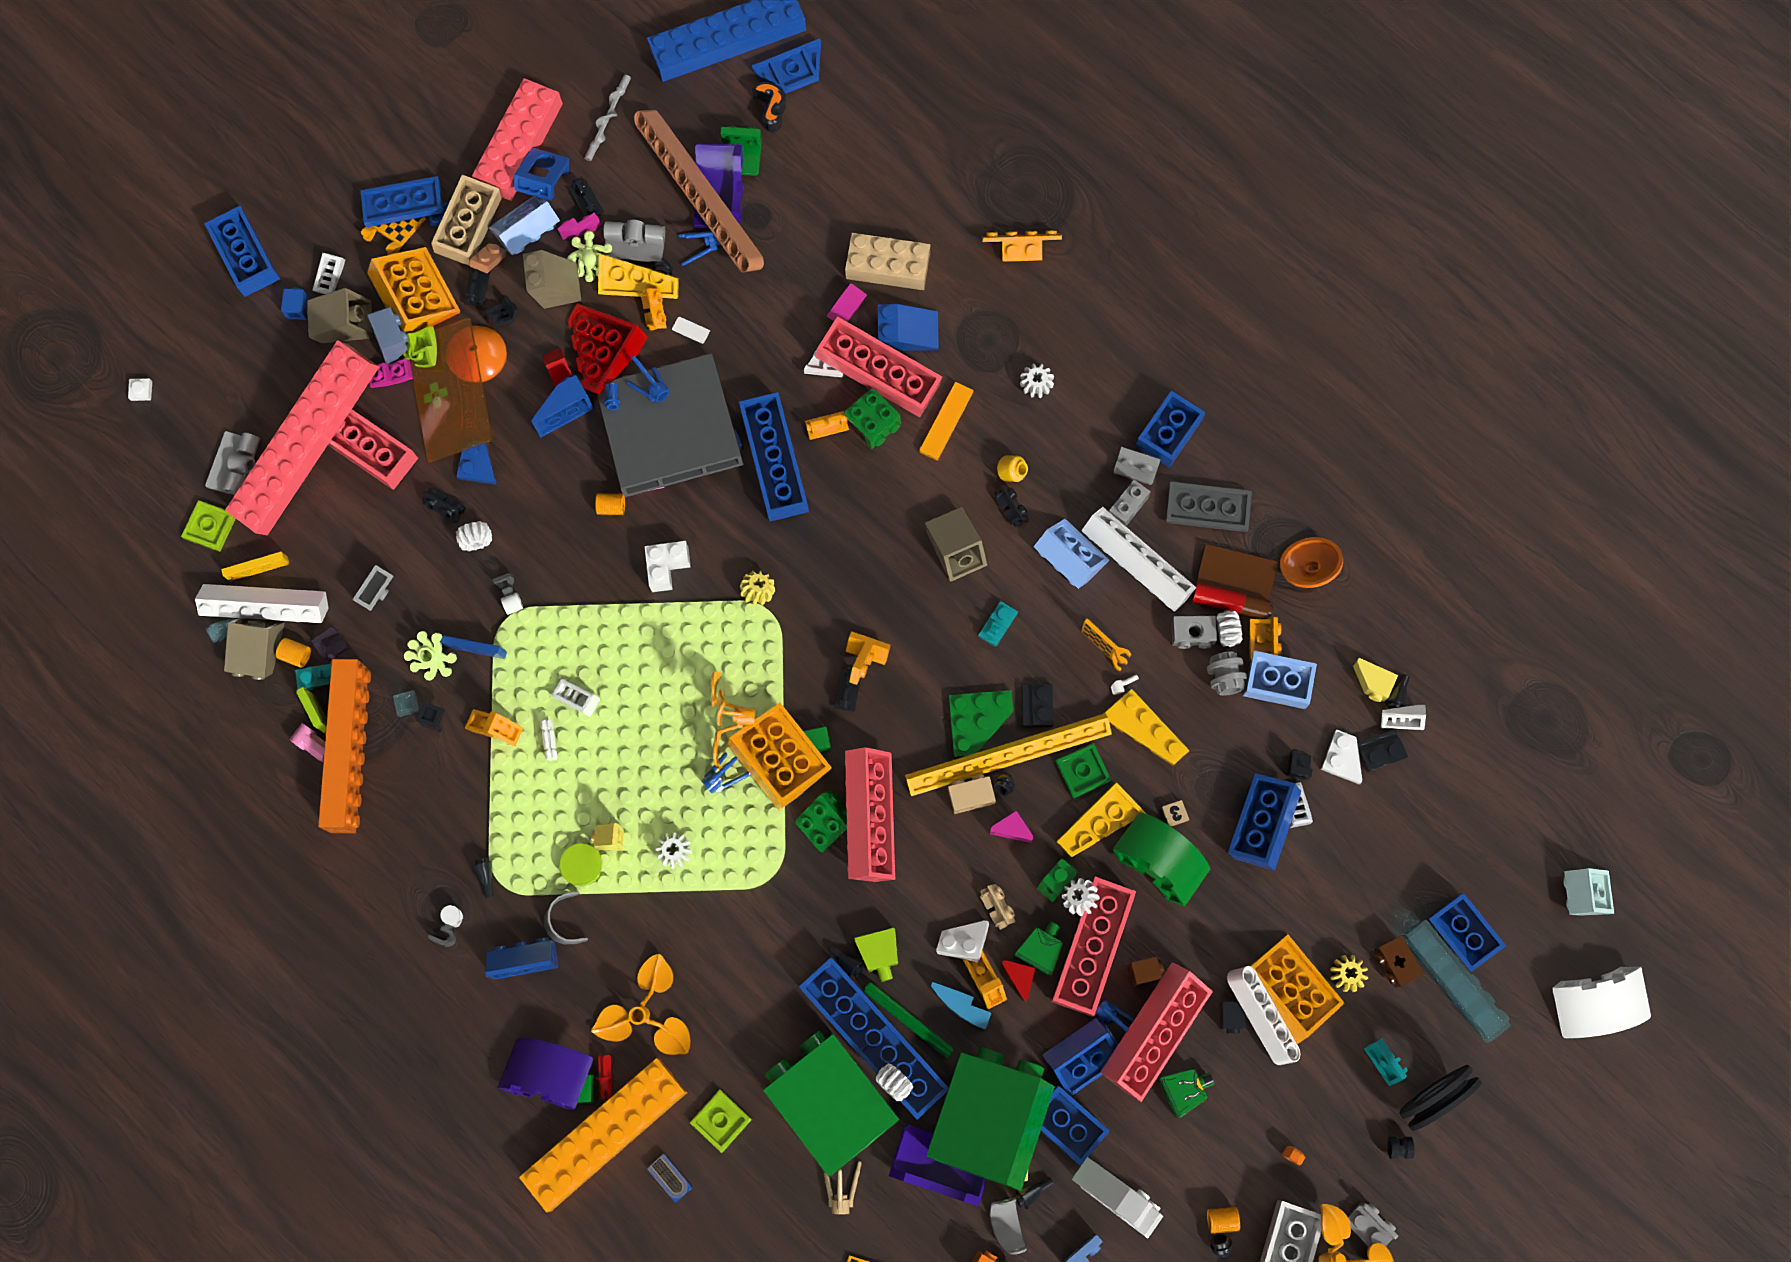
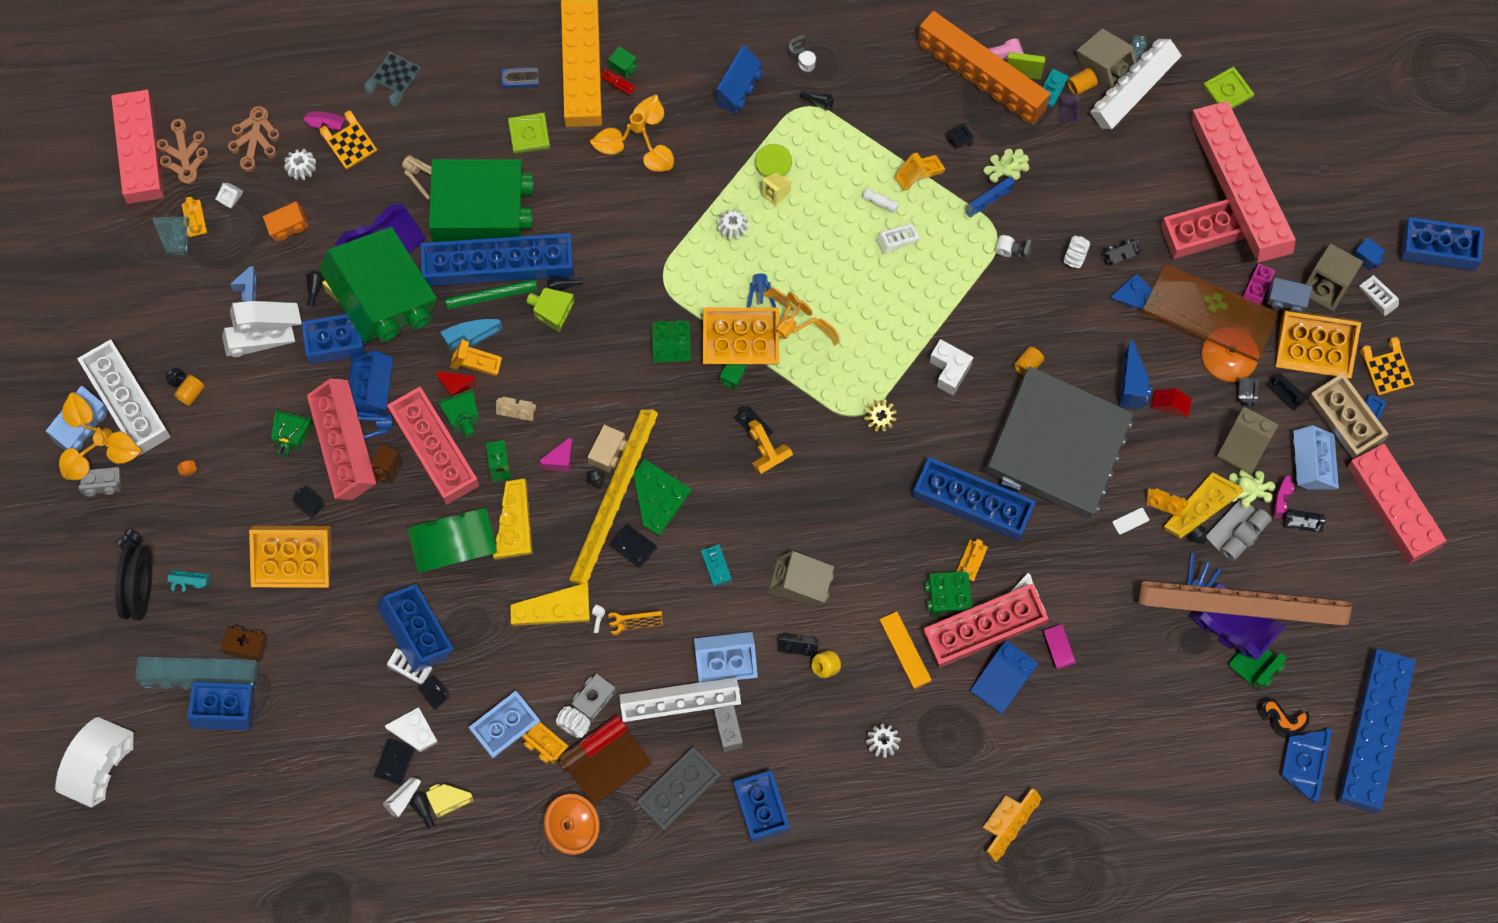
camera: 125 degrees right, 5 degrees down
white plate [128,379,152,401] -> none
light grey panel [205,431,261,495] -> none
yellow tile [221,551,289,582] -> none
light grey brick [353,565,394,611] -> none
blue plate [360,176,444,227] -> none
clear light blue plate [393,690,420,717] -> none
lime brick [403,327,437,368] -> none
nougat plate [469,243,507,273] -> none
dark purple panel [497,1038,593,1110] -> none
blue panel [514,148,569,201] -> none
light grey piece [544,892,588,945] -> none
red slope [567,304,648,394] -> none
light grey piece [584,75,631,162] -> none
blue pin [604,383,621,410] -> none
blue plant [626,356,669,402] -> none
tan brick [845,233,930,290] -> none
coral brick [845,747,895,882] -> none
white gear [875,1064,913,1101] -> none
white wing [936,921,989,962] -> none
light grey piece [989,1197,1027,1255] -> none
green tile [1055,743,1112,799] -> none
white gear [1062,878,1100,916] -> none
light grey bracket [1113,447,1161,485] -> none
tan tile [1161,800,1189,827] -> none
light grey piece [1207,652,1248,696] -> none
white beam [1227,966,1301,1065] -> none
light yellow gear [1330,955,1368,992] -> none
light aqua slope [1564,868,1614,915] -> none

